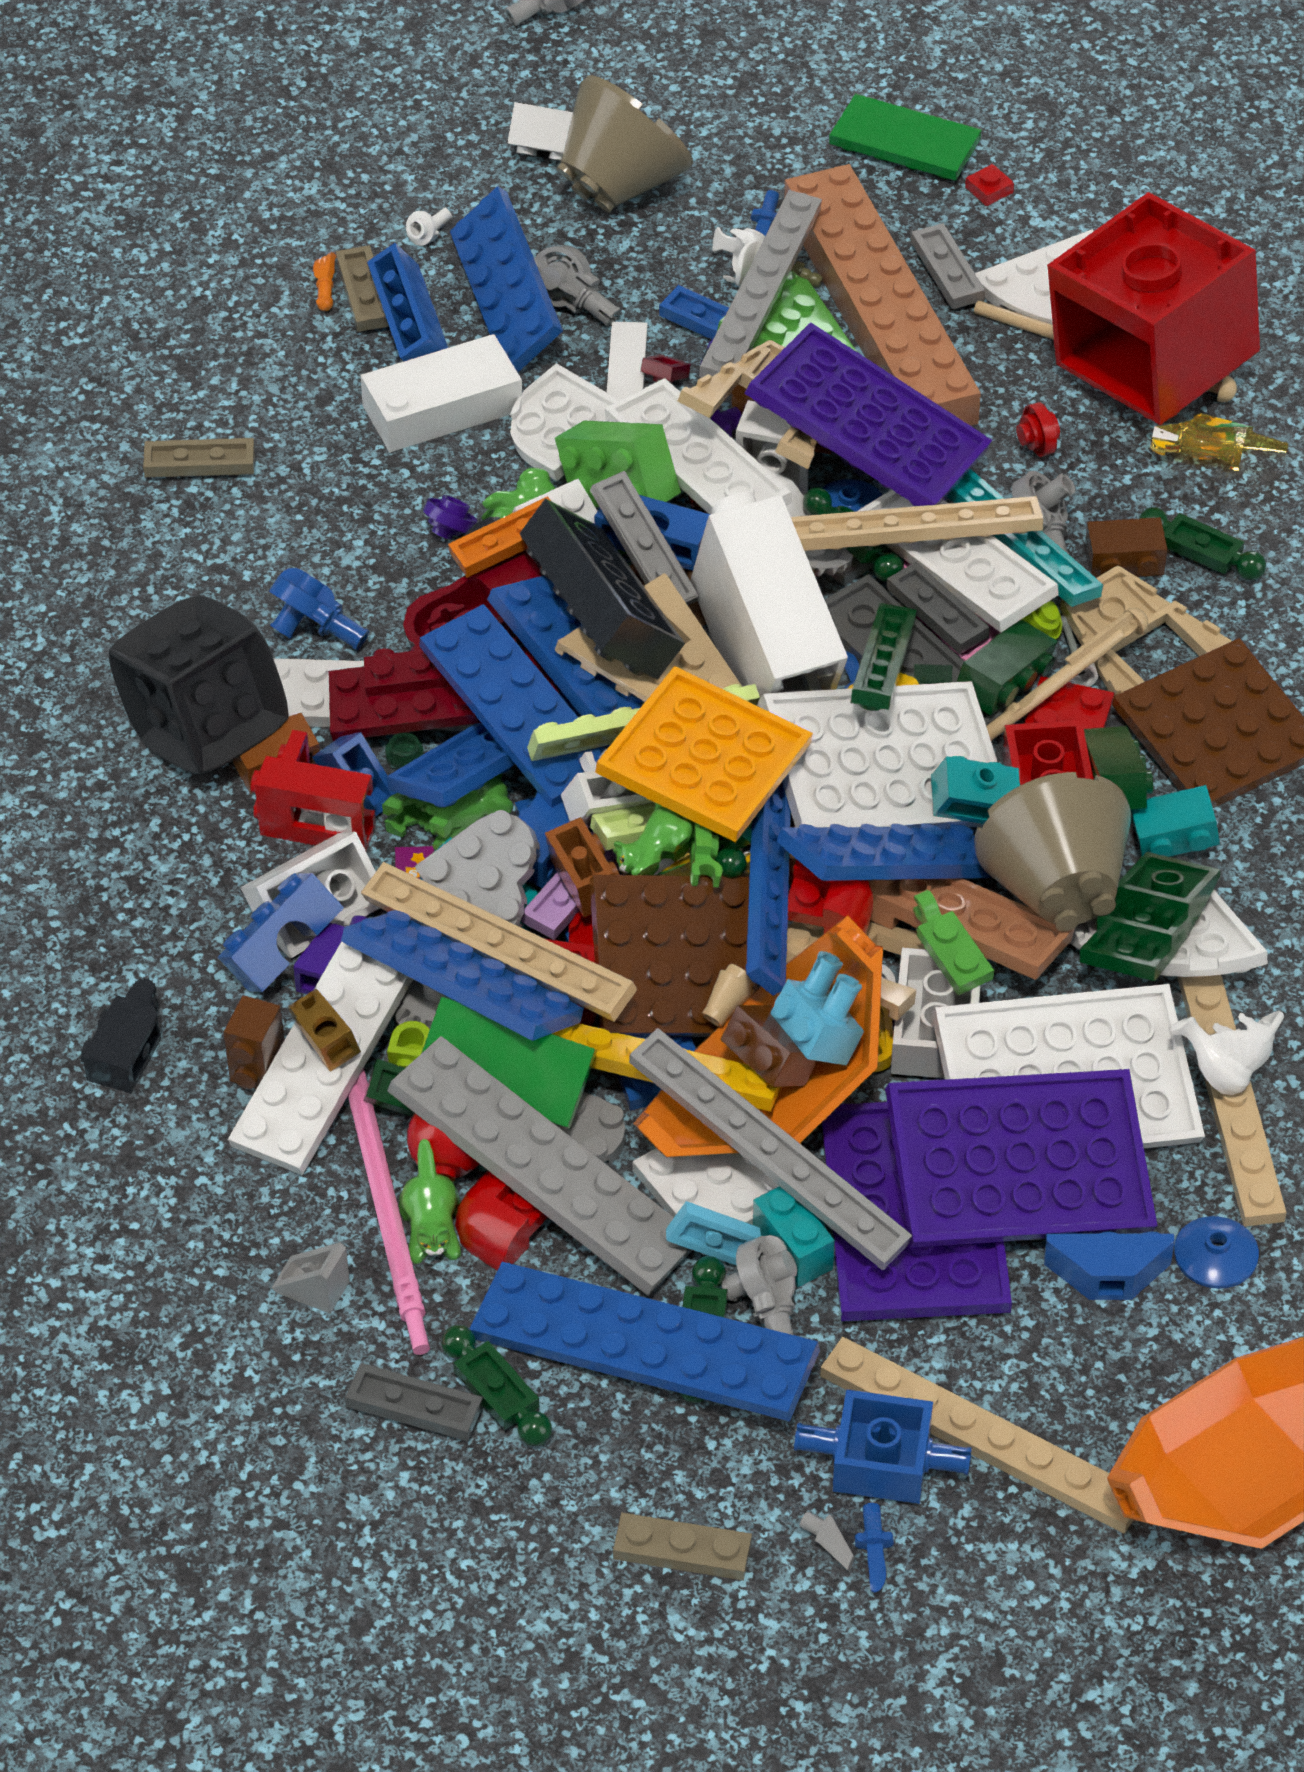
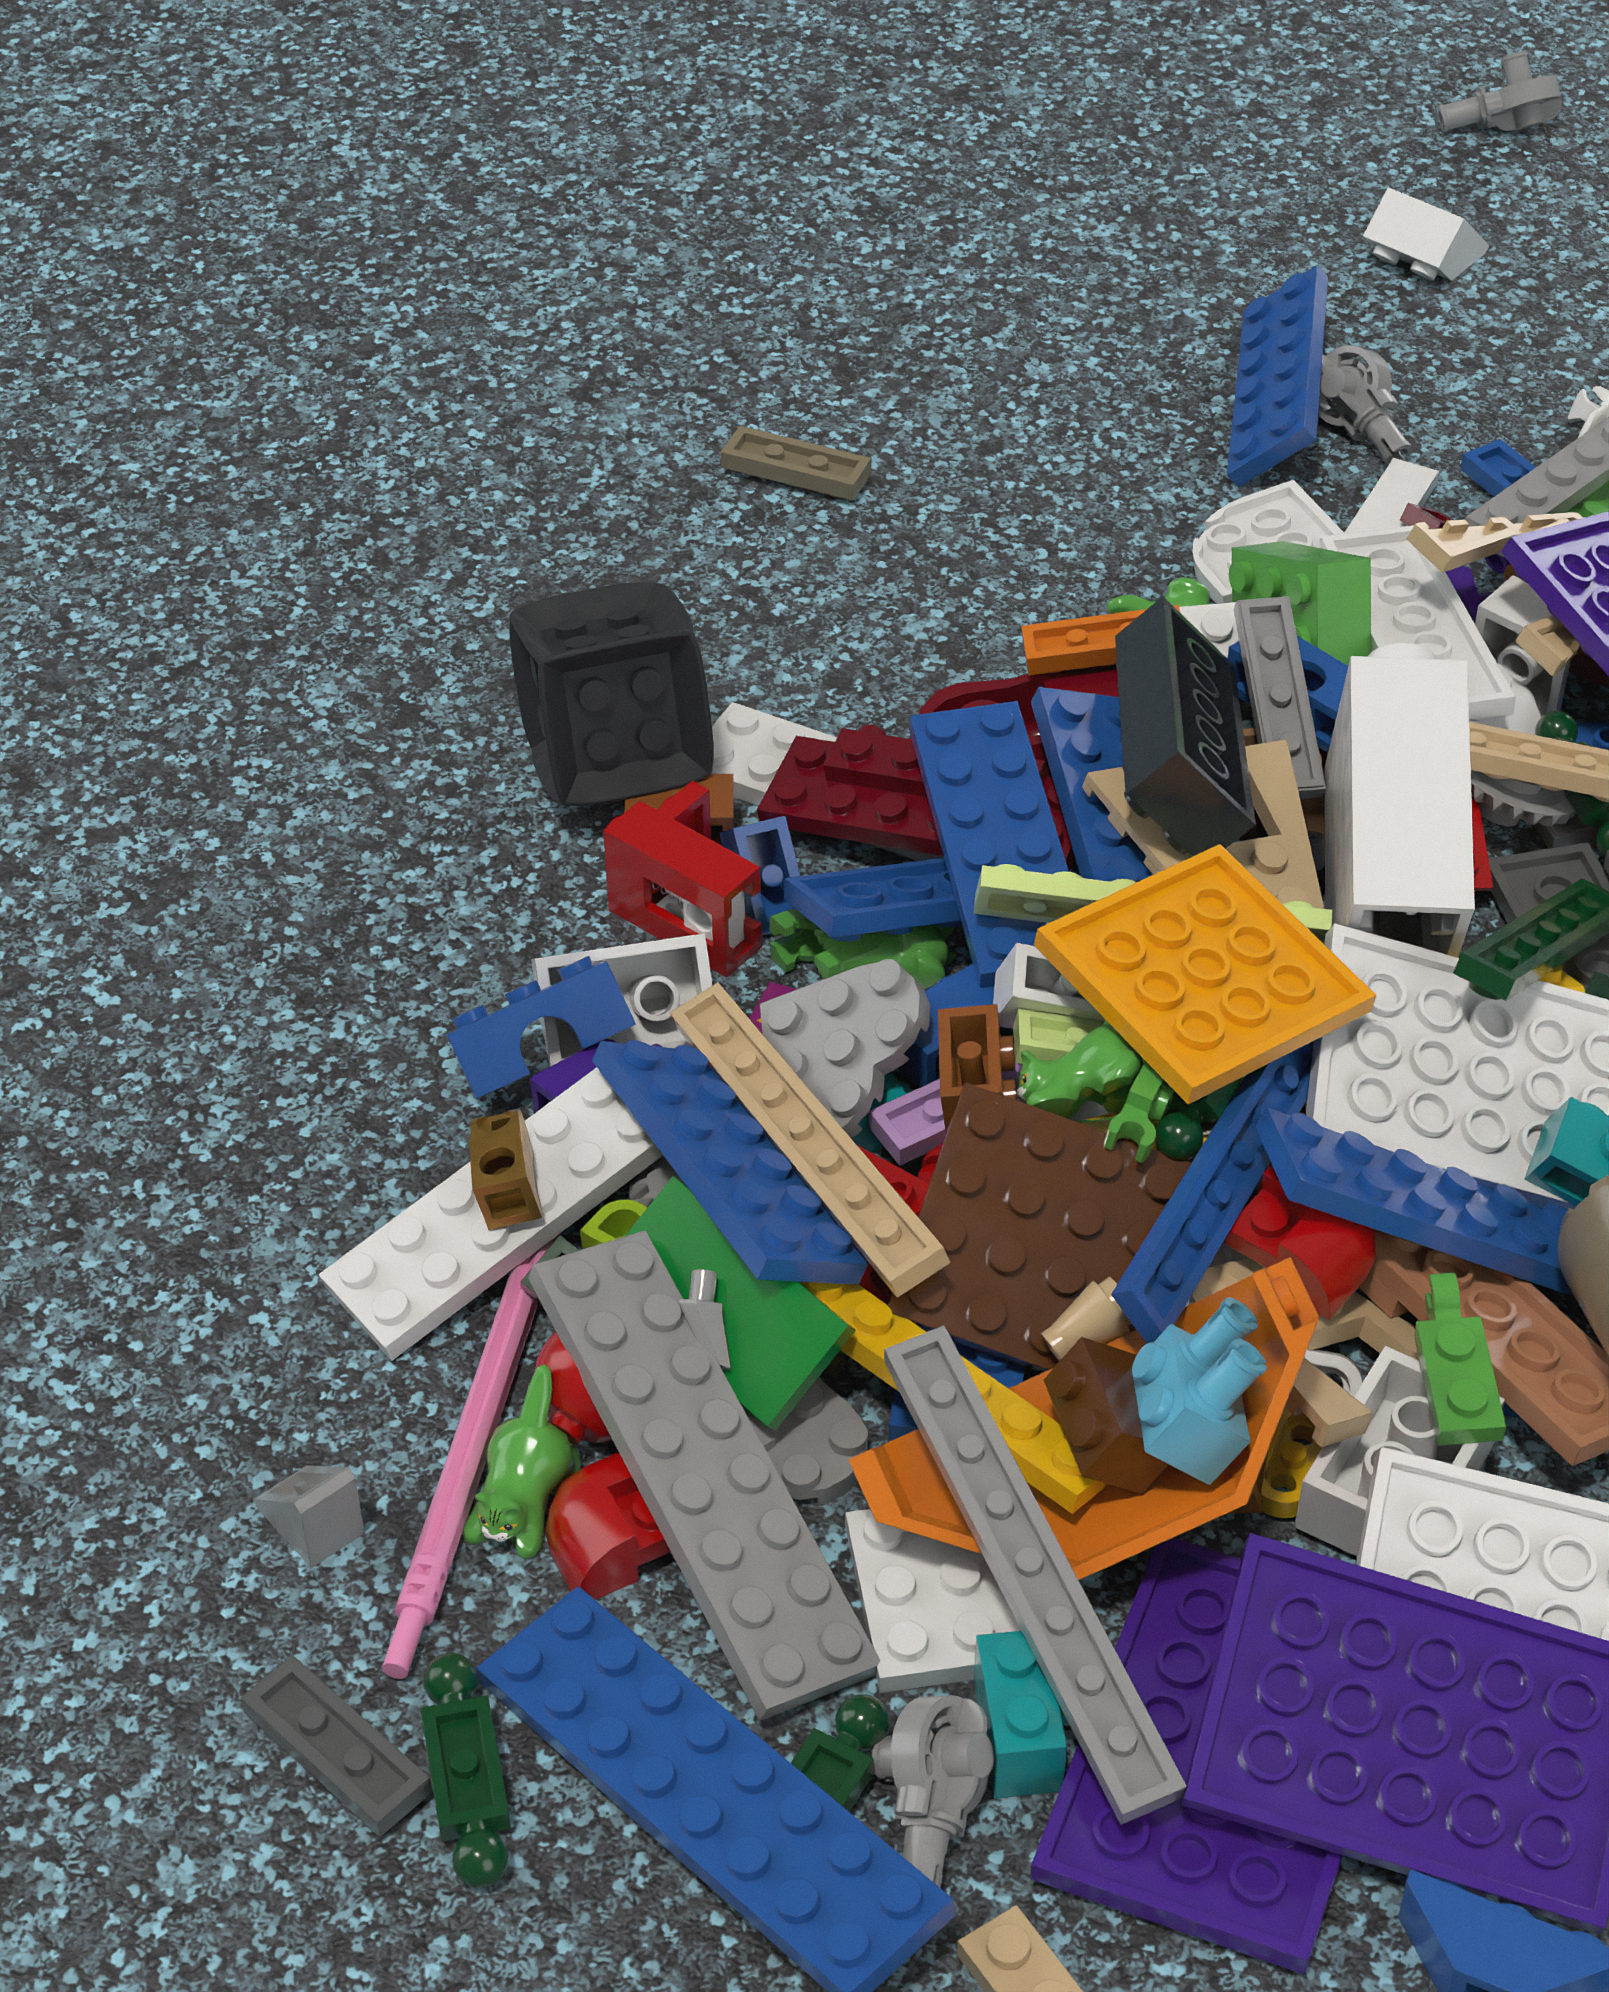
camera: 25 degrees right, 5 degrees down
black hinge [80,978,161,1094] -> none
reddish brown brick [223,995,285,1089] -> none
blue pin [269,568,370,651] -> none
orange piece [313,252,336,311] -> none
dark tan plate [336,245,389,332] -> none
white brick [360,334,522,453] -> none
blue brick [367,243,448,361] -> none
clear green plate [385,733,424,768] -> none
white plate [406,208,453,246] -> none
dark purple plate [423,495,478,539] -> none
dark tan cone [557,75,693,213] -> none
medium azure plate [666,1201,761,1266] -> none
none -> light grey bar [679,1269,731,1371]

